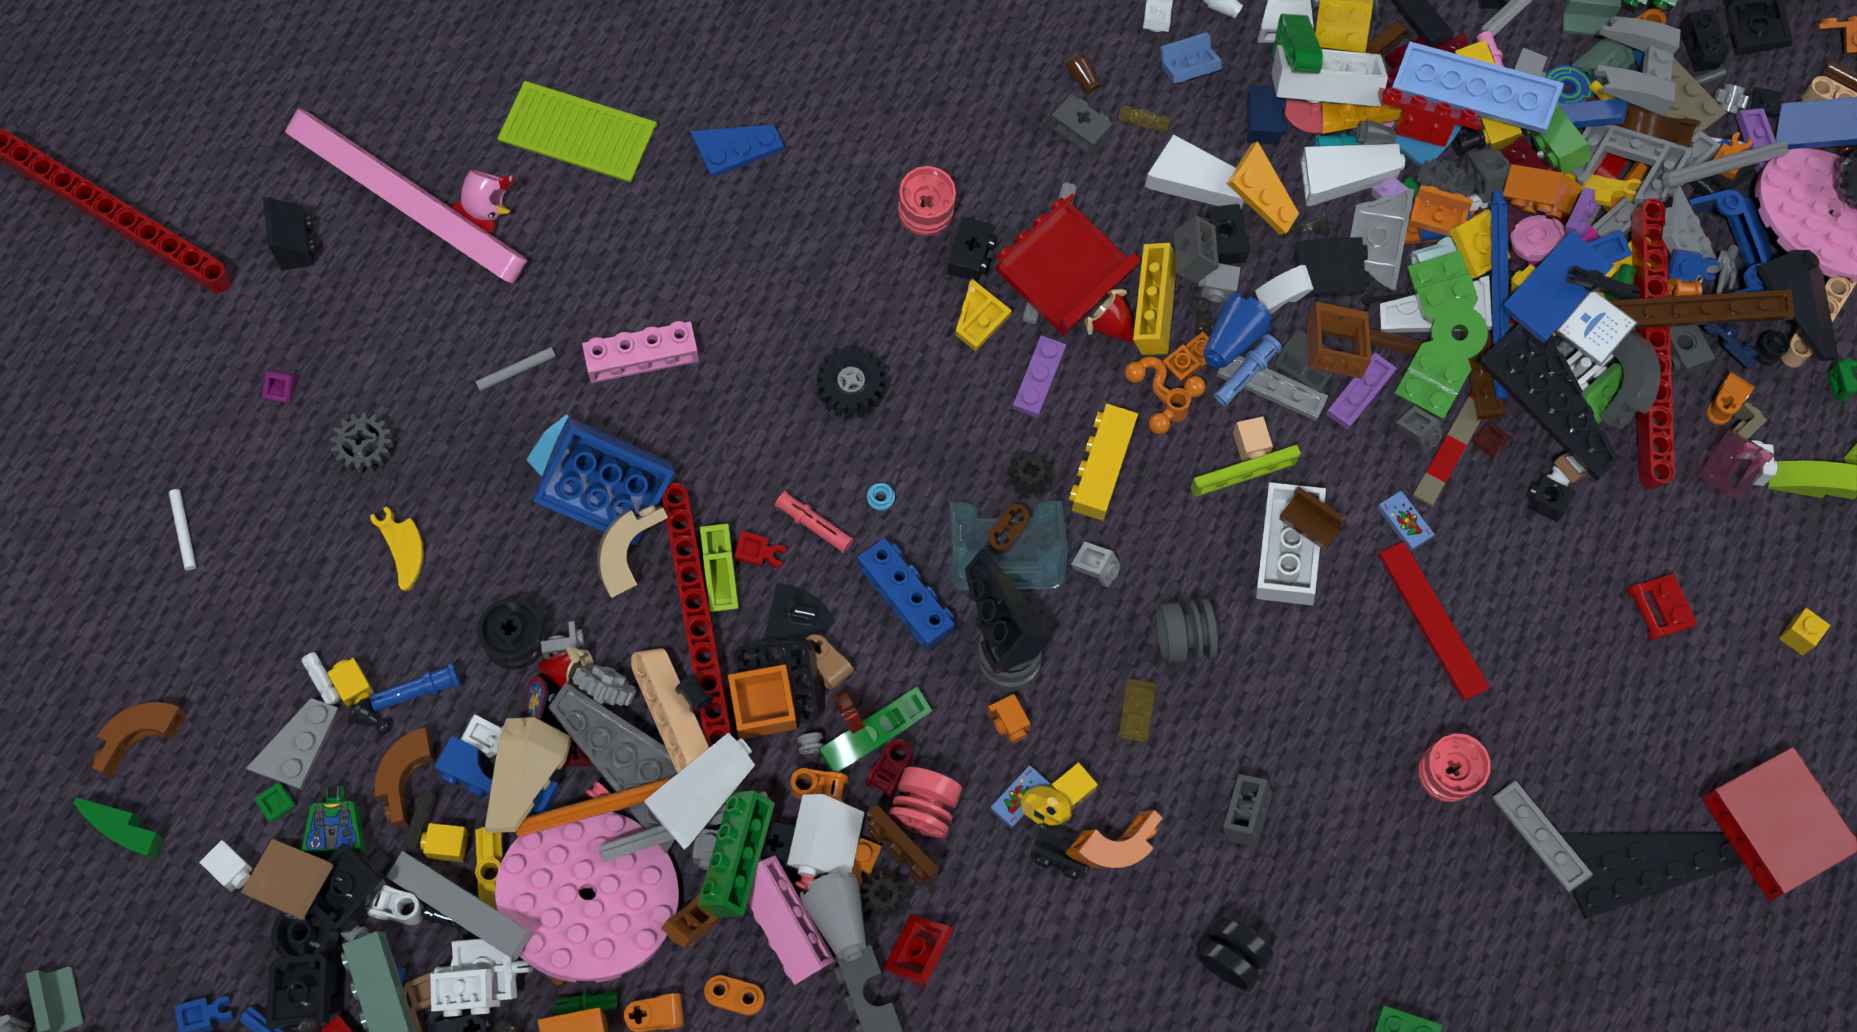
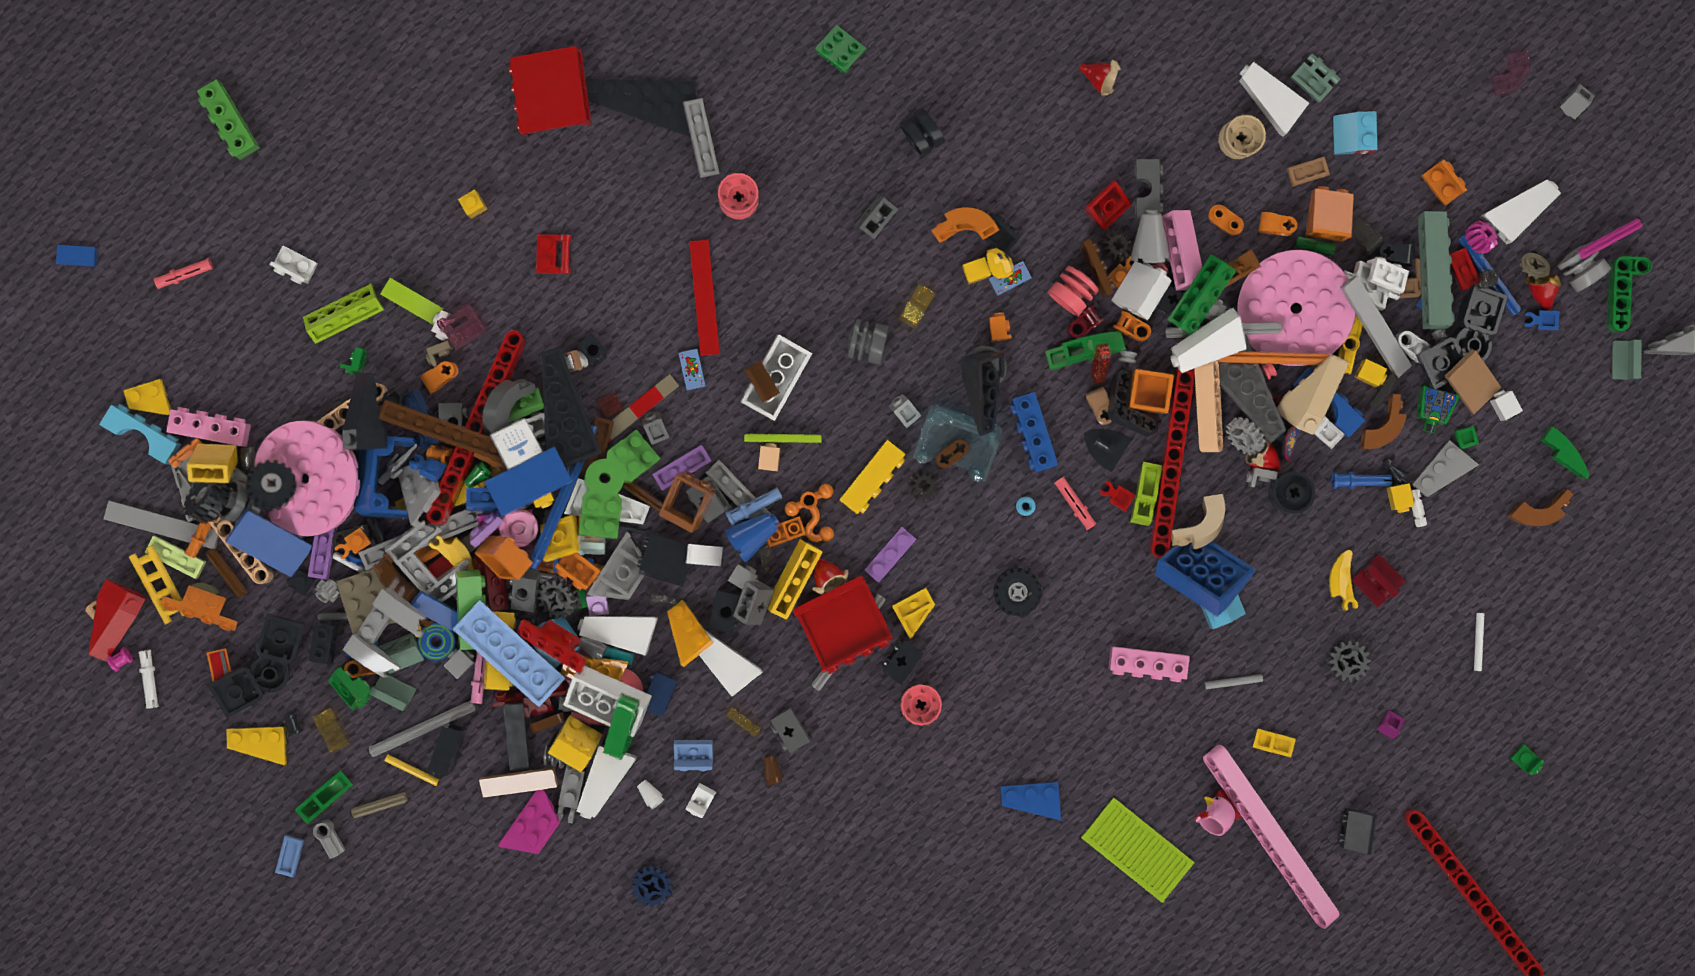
camera: 155 degrees left, 20 degrees up
black bush [675,674,713,714] -> none
black pin [1567,266,1640,300] -> none
light grey axle [1662,141,1789,187] -> none
none -> yellow slope [1253,729,1296,758]
none -> dark red bracket [1351,554,1405,607]
none -> green bracket [1510,744,1545,776]

